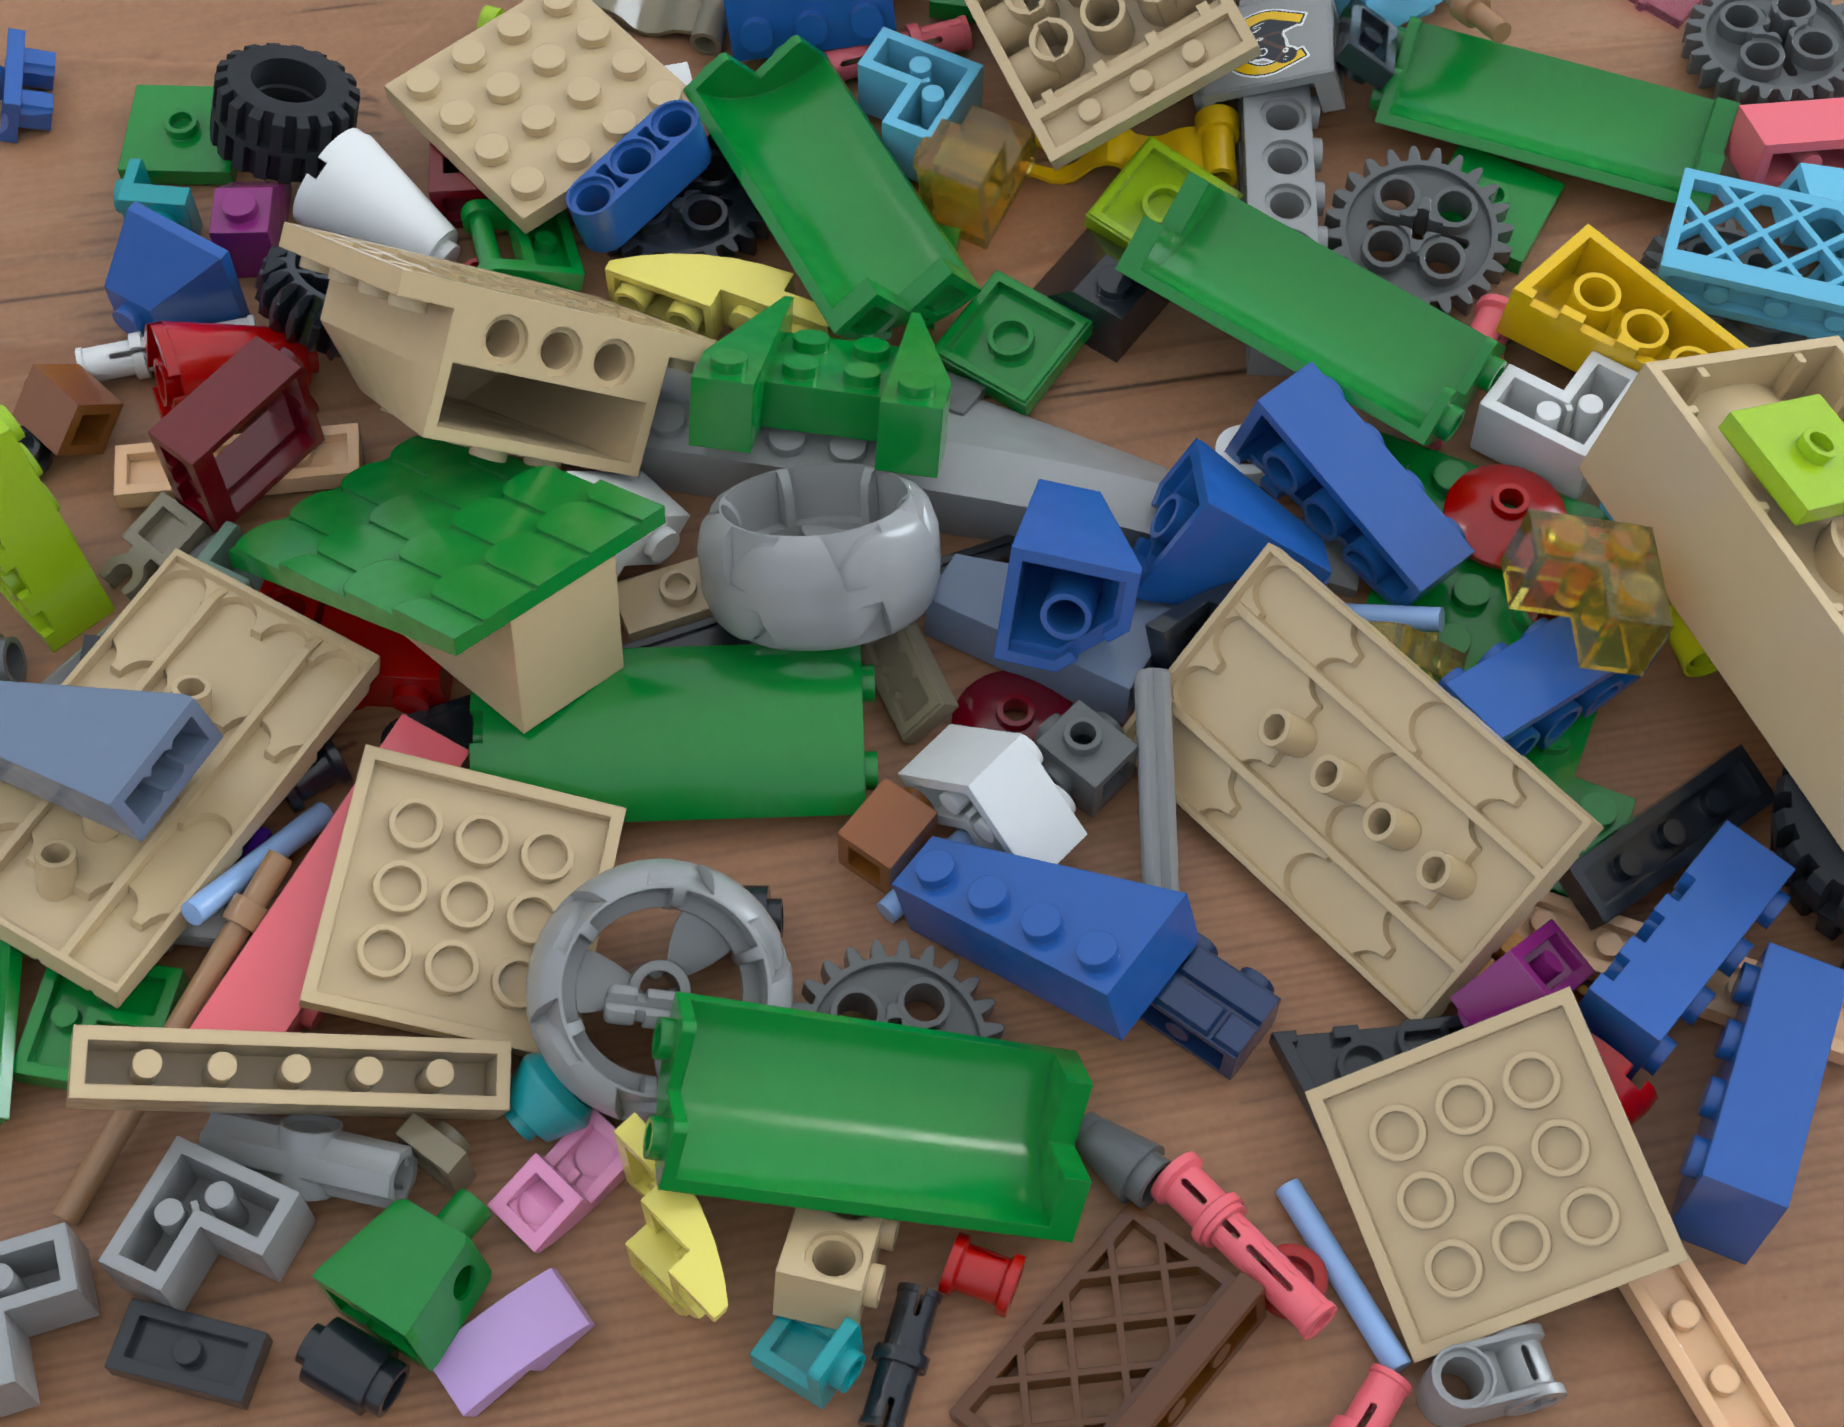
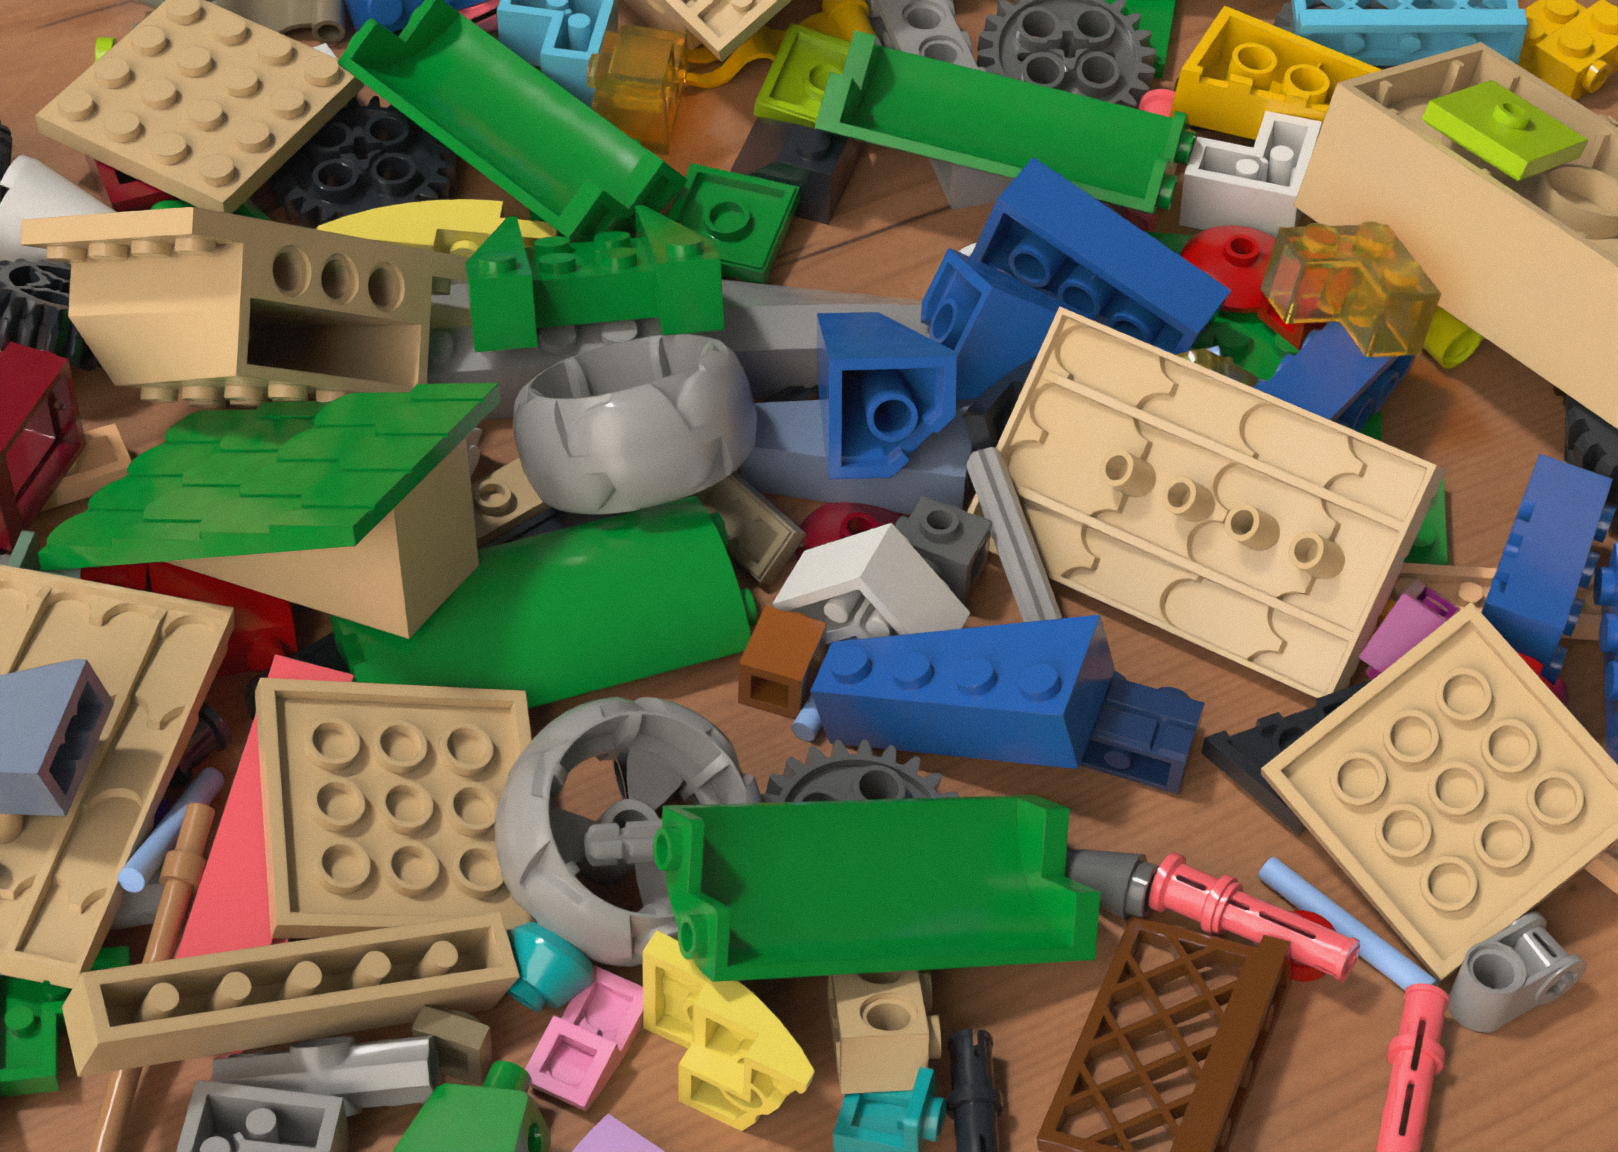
camera: 20 degrees left, 10 degrees down
blue beam [566,100,712,253] -> none
red bush [938,1231,1027,1318] -> none
black plate [1559,744,1775,930] -> none

